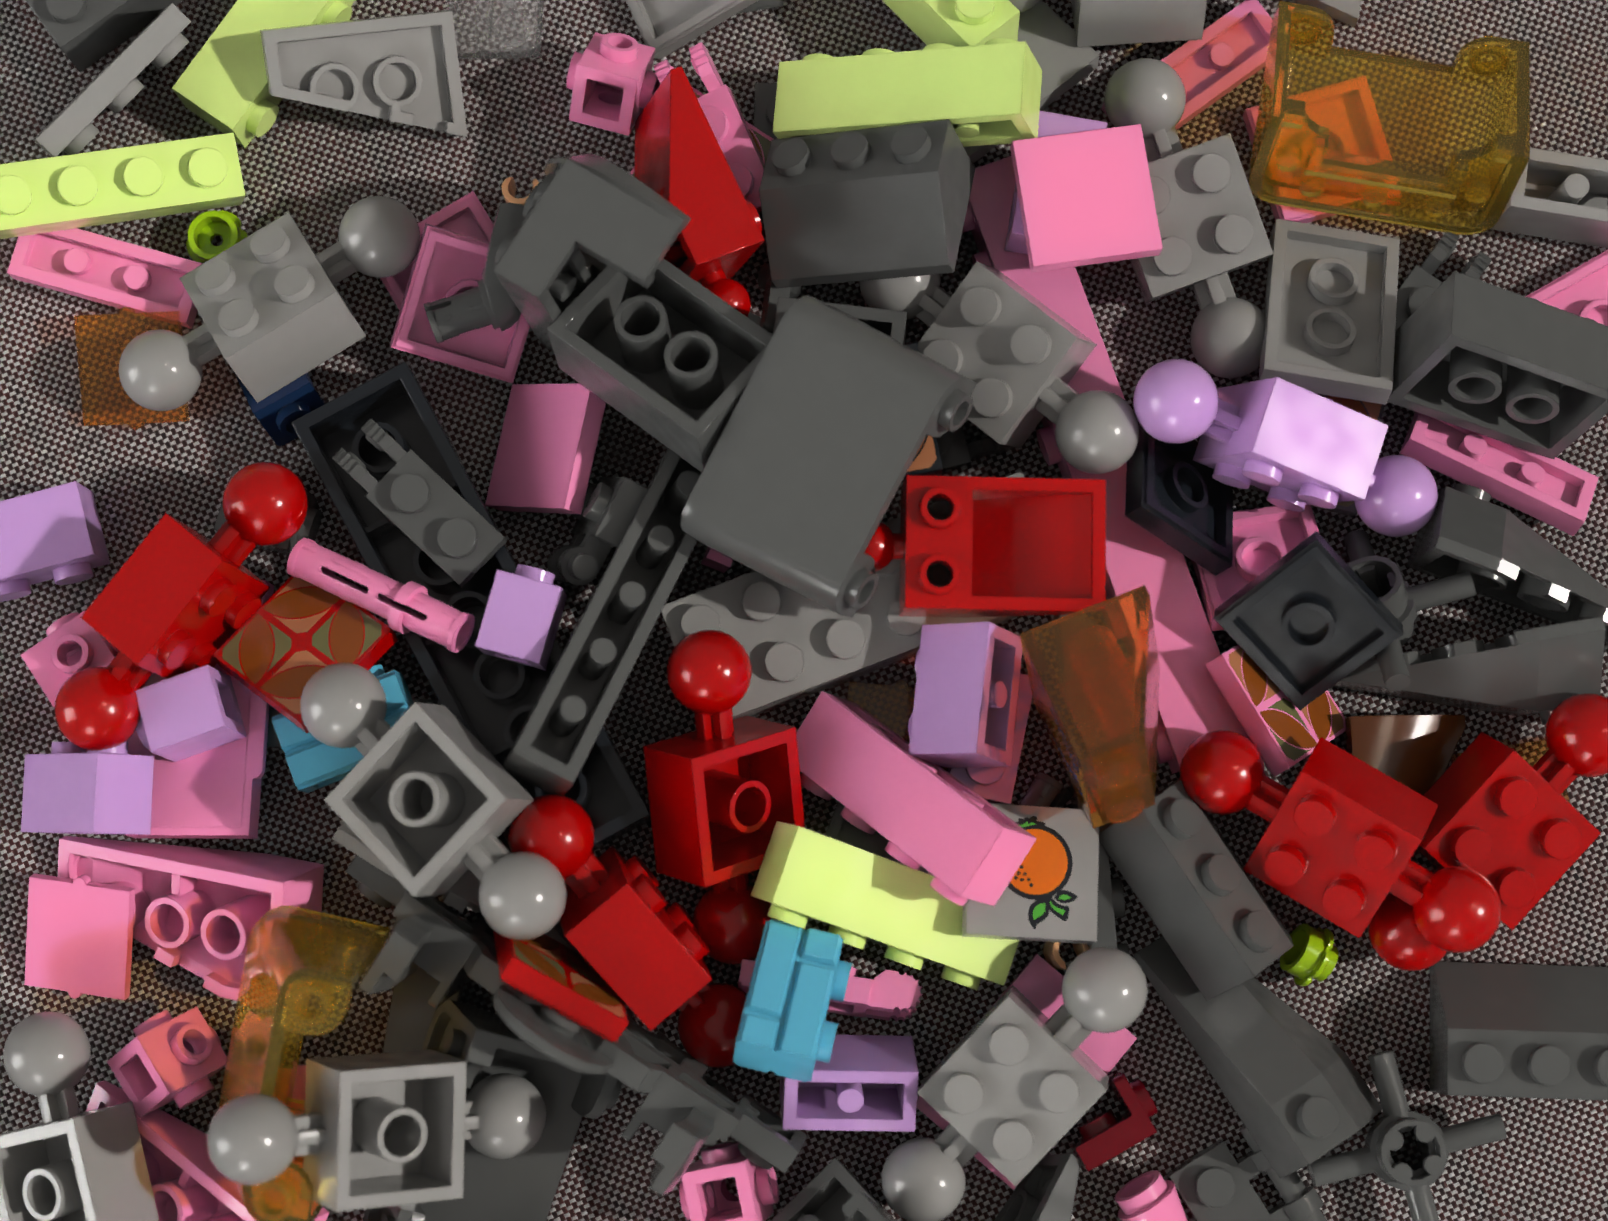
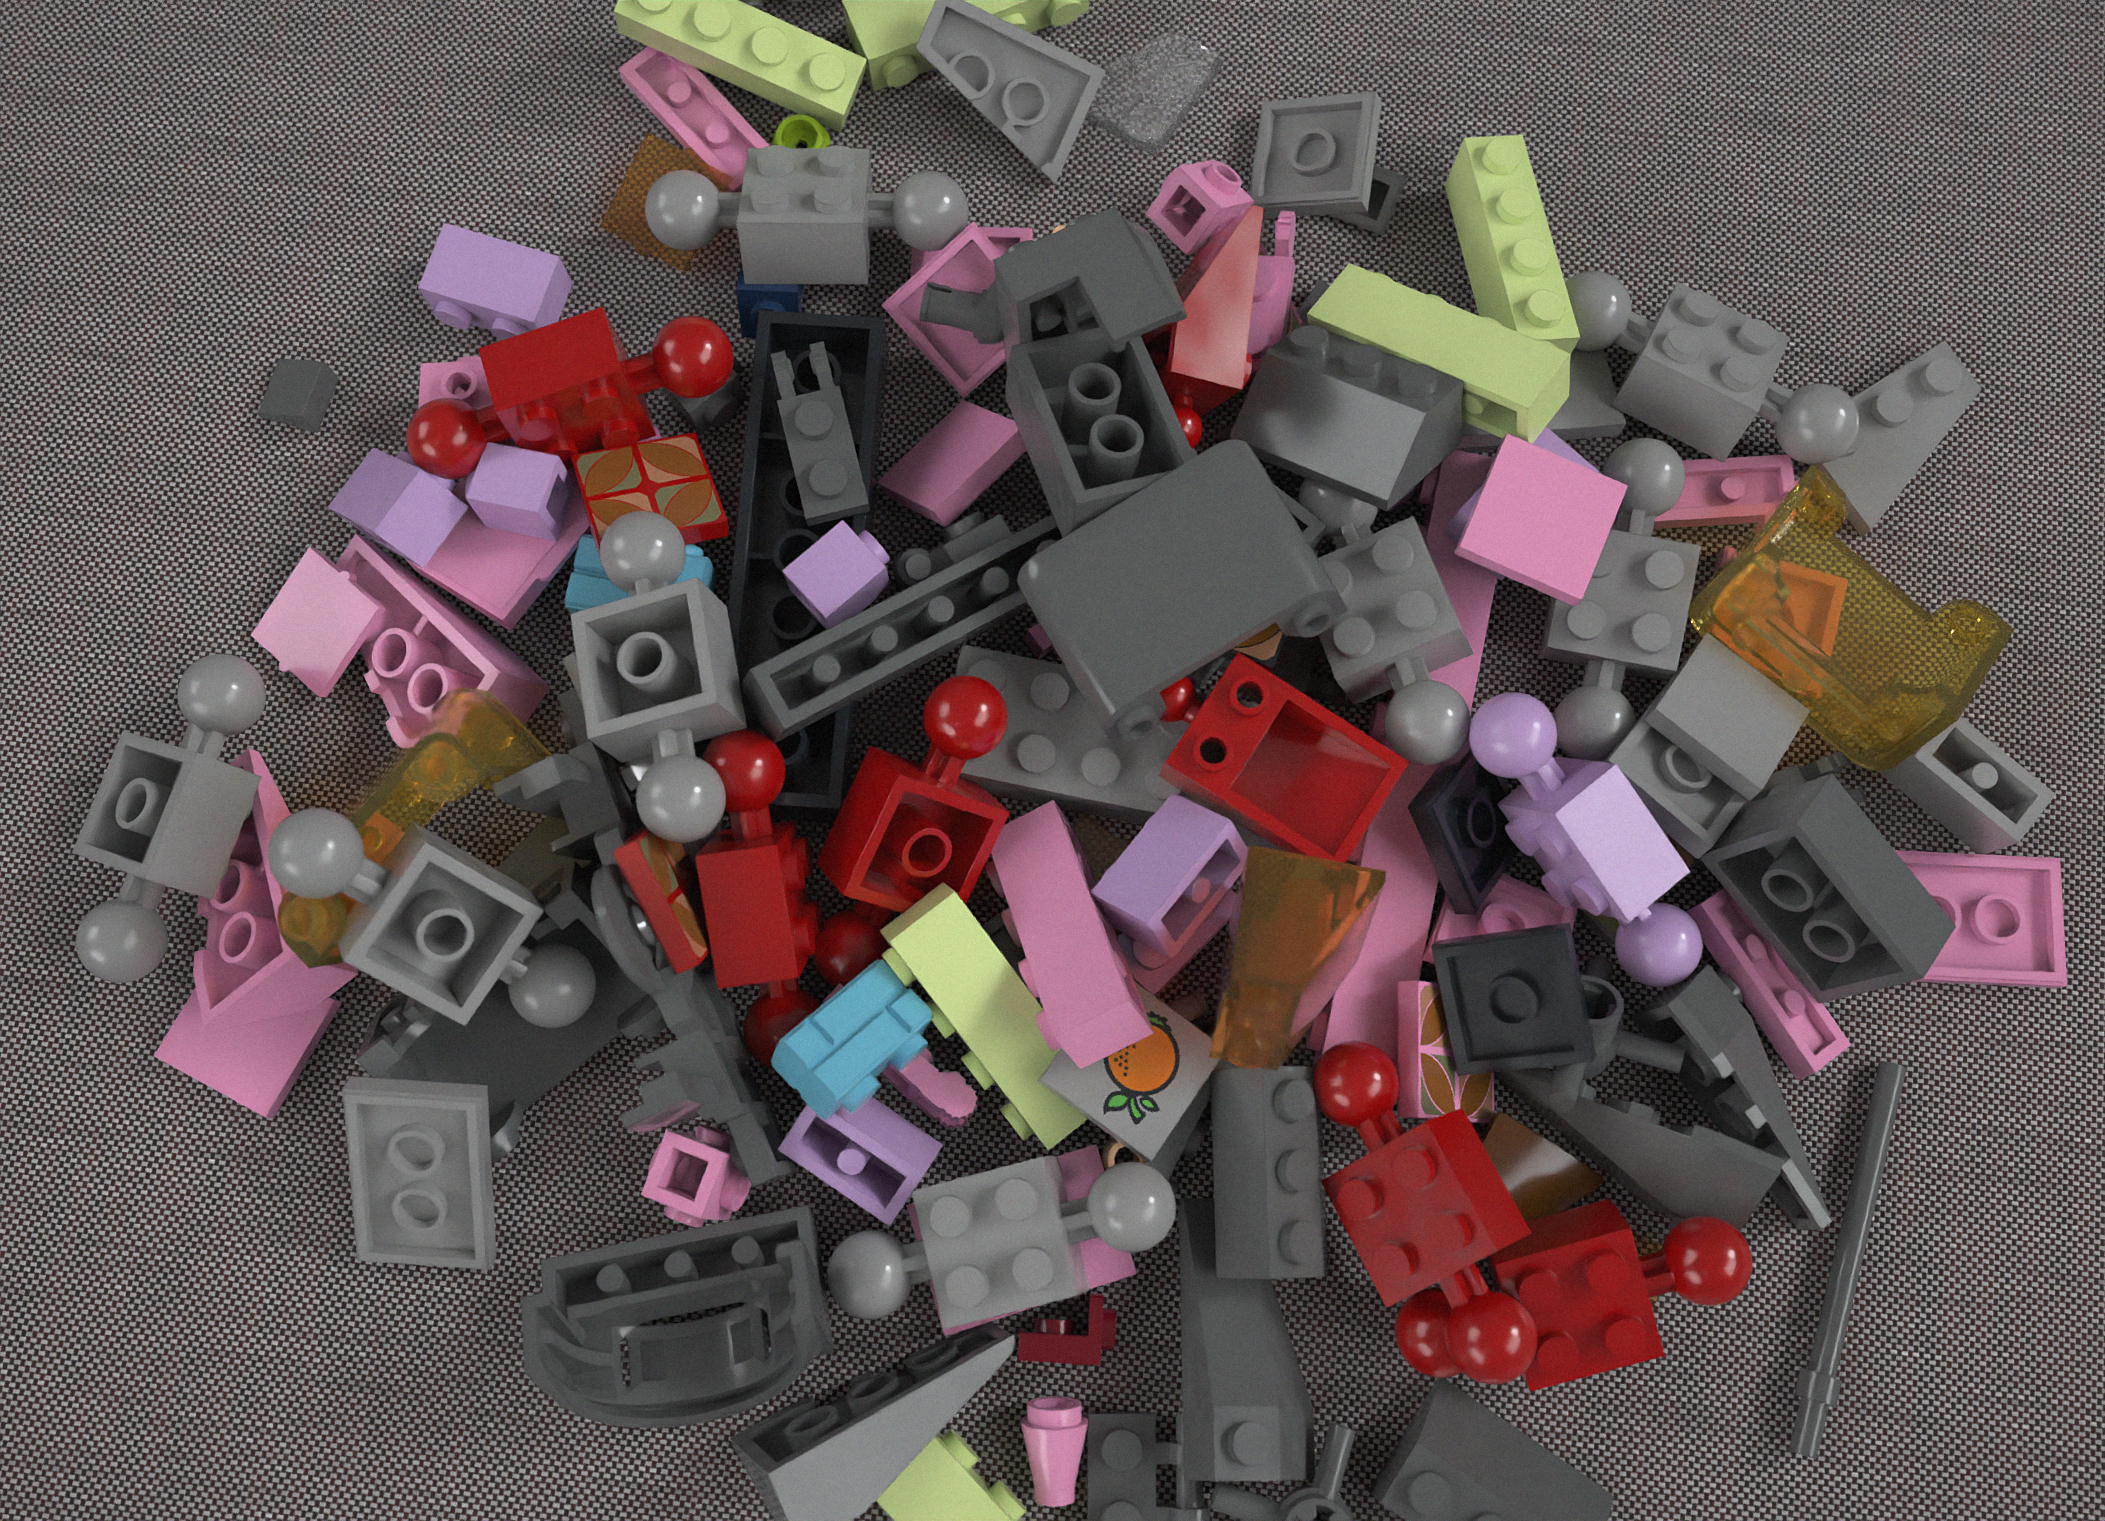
camera: 30 degrees right, 5 degrees down
bright pink brick [107,1007,230,1118] -> none
bright pink pin [287,537,475,653] -> none
lime plate [1280,924,1339,987] -> none
none -> light grey tile [1644,632,1810,801]

